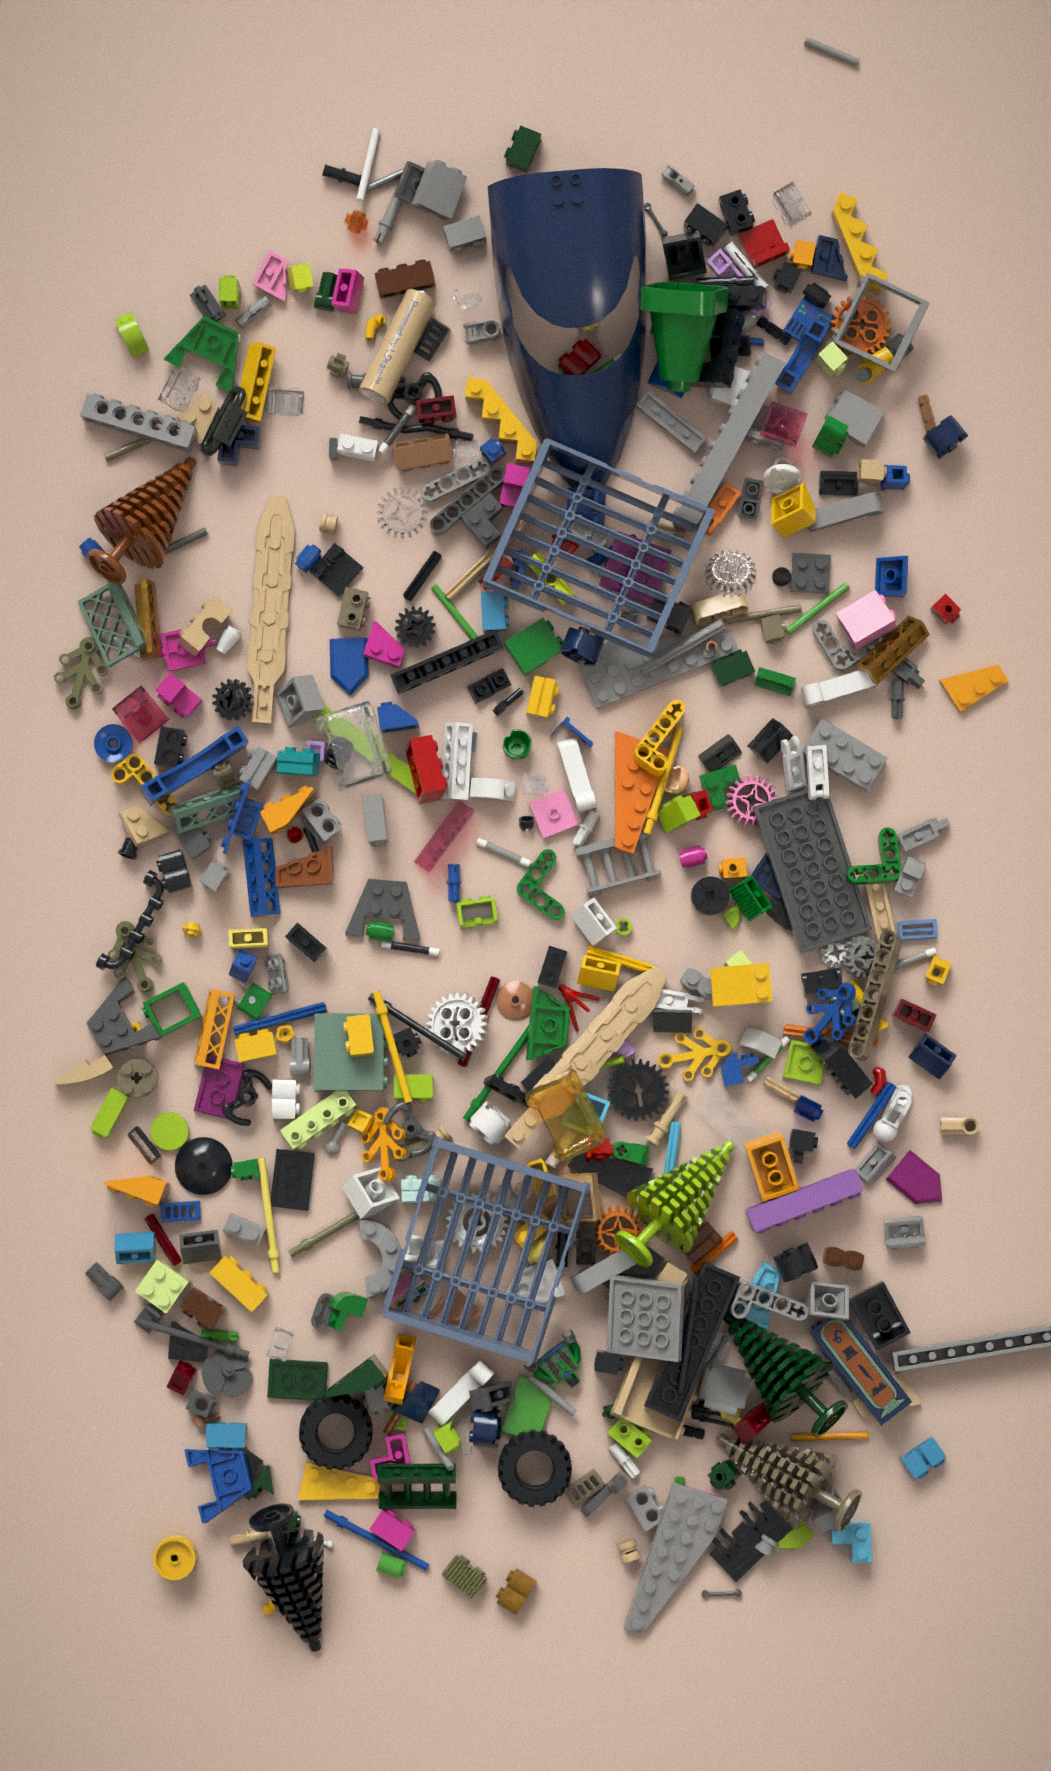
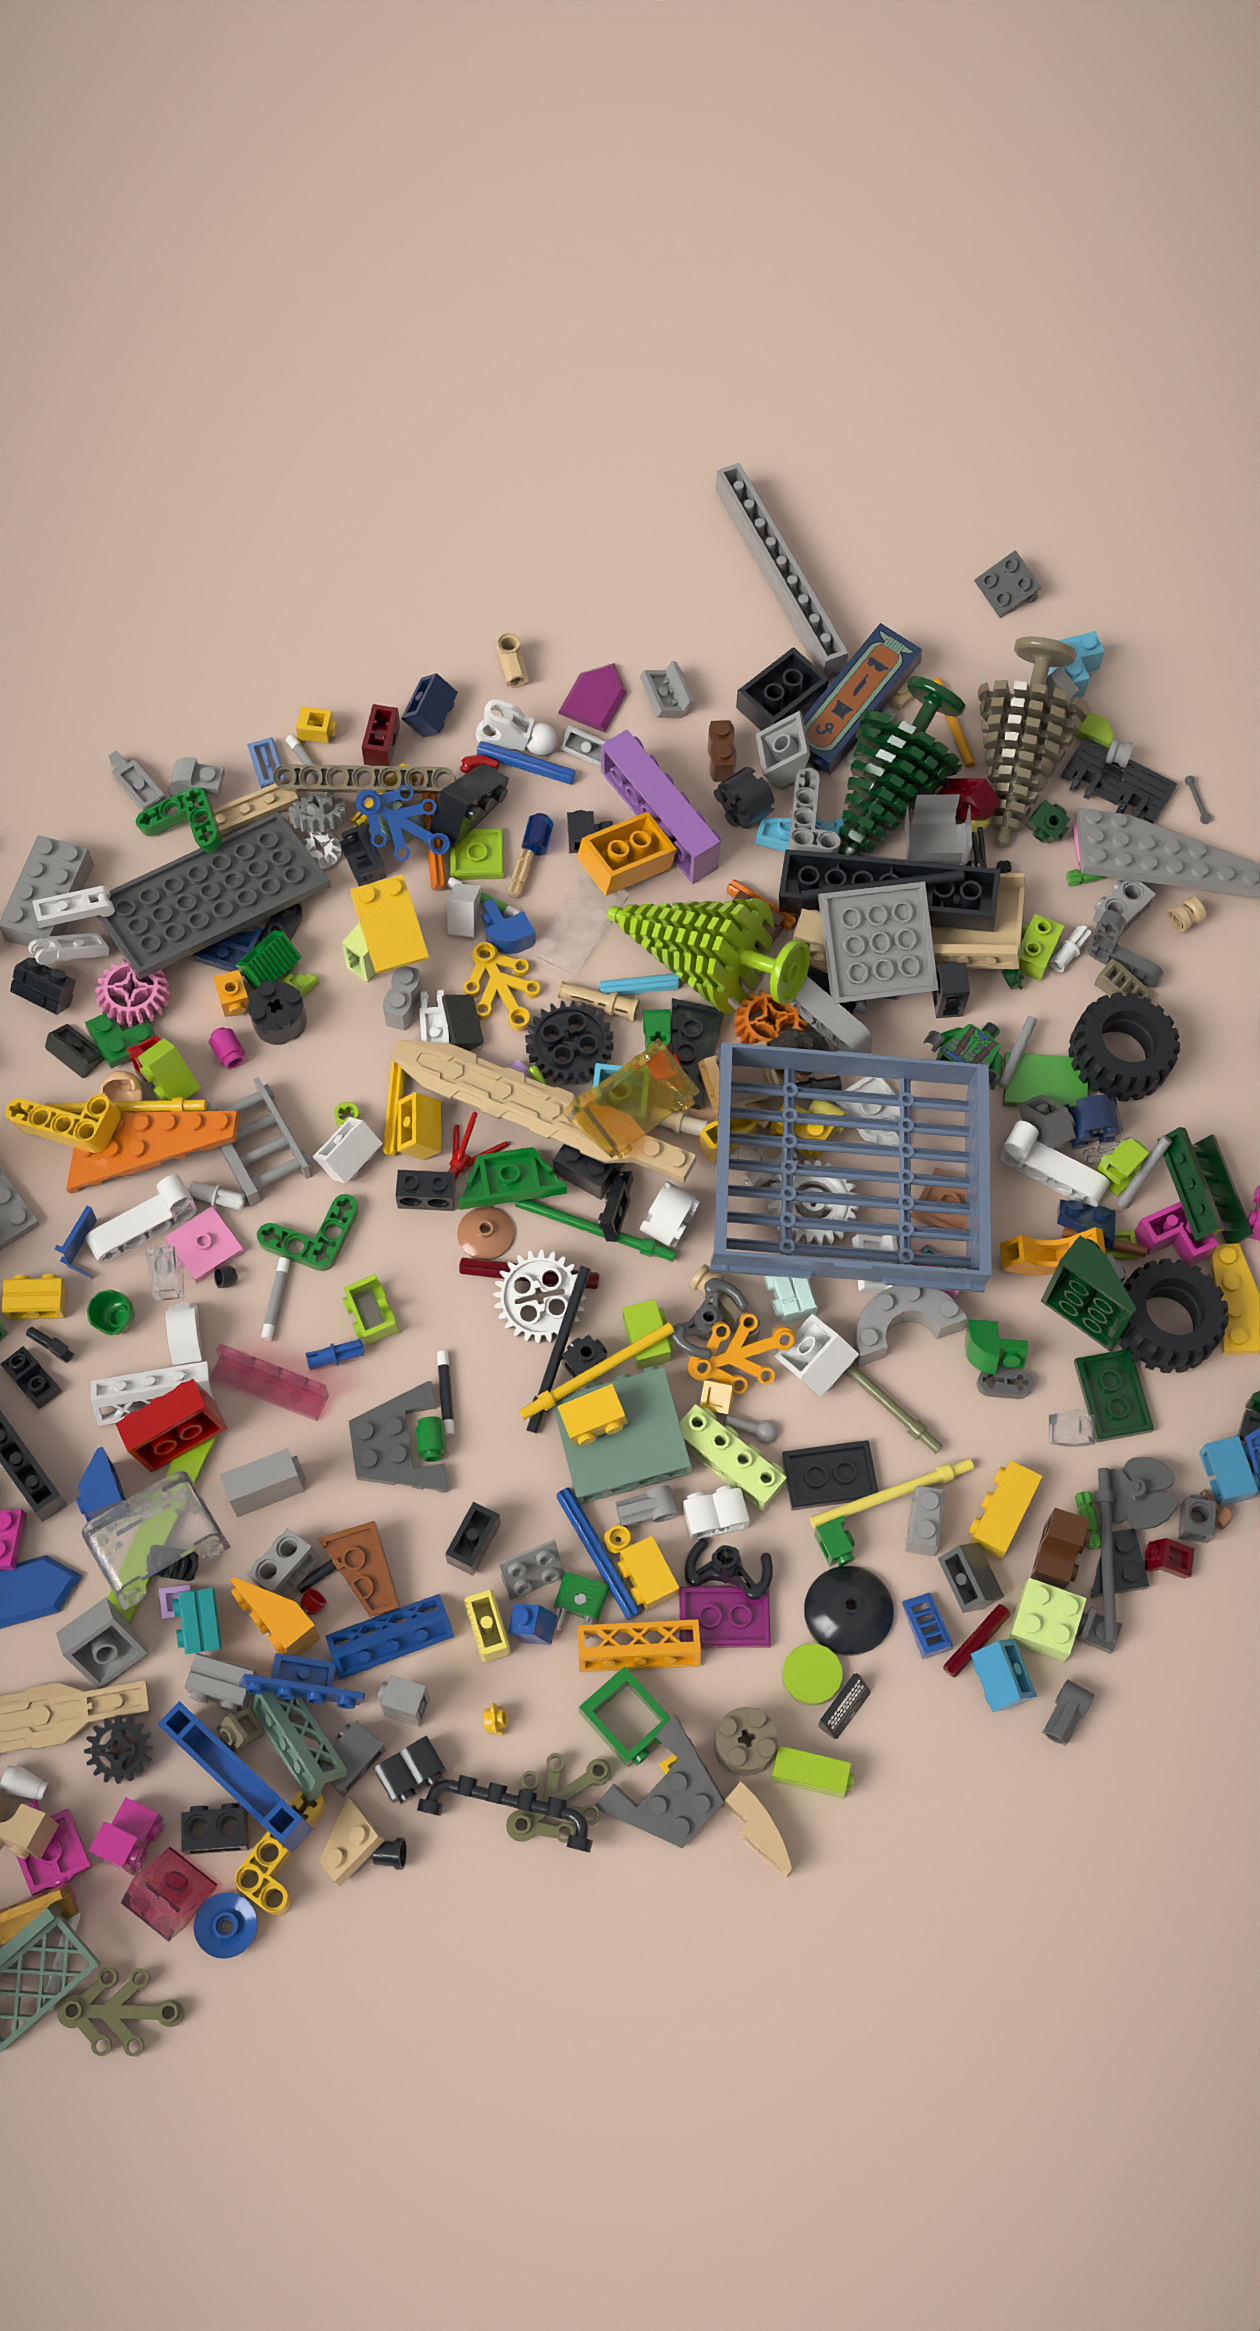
camera: 105 degrees left, 20 degrees down
light orange slope [103,1175,169,1207] -> none
dark azure piece [900,1436,946,1479] -> none
none -> dark grey hinge [974,550,1042,618]

